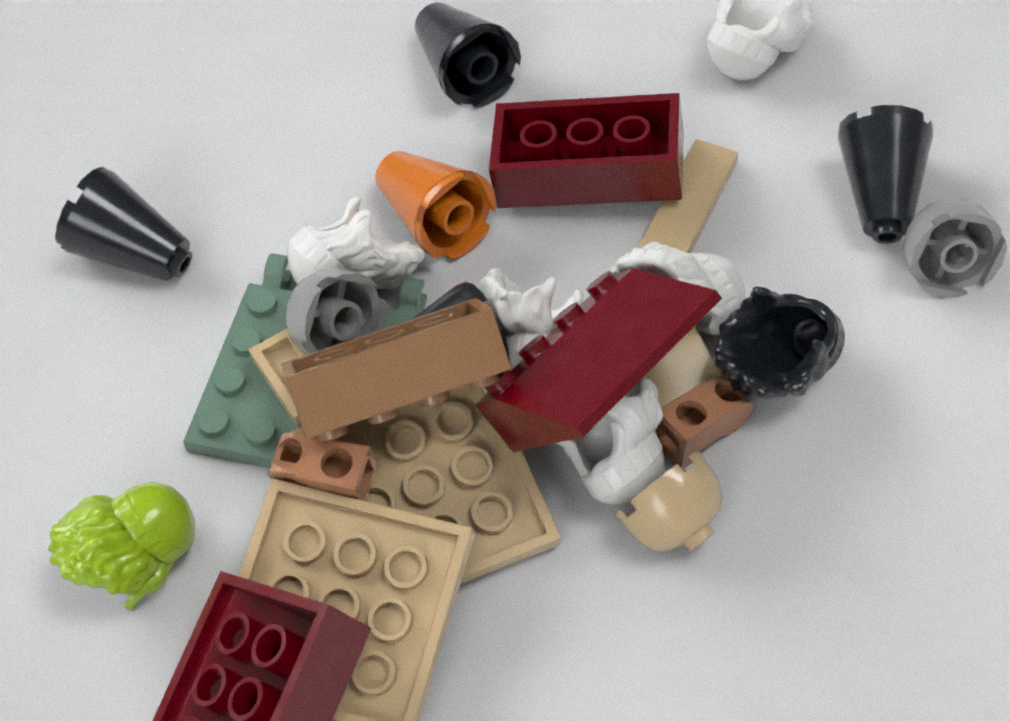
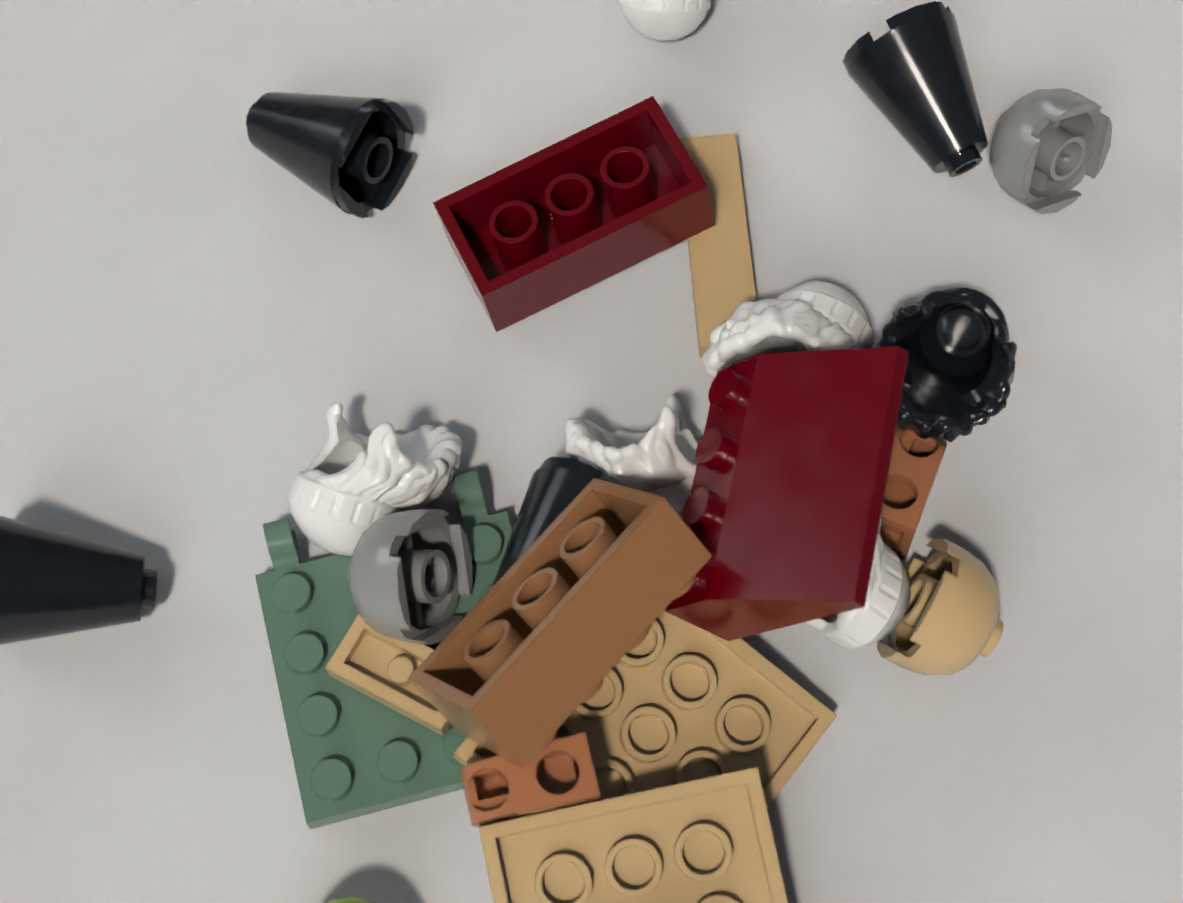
camera: 30 degrees left, 10 degrees up
orange cone [375,151,497,259] -> none

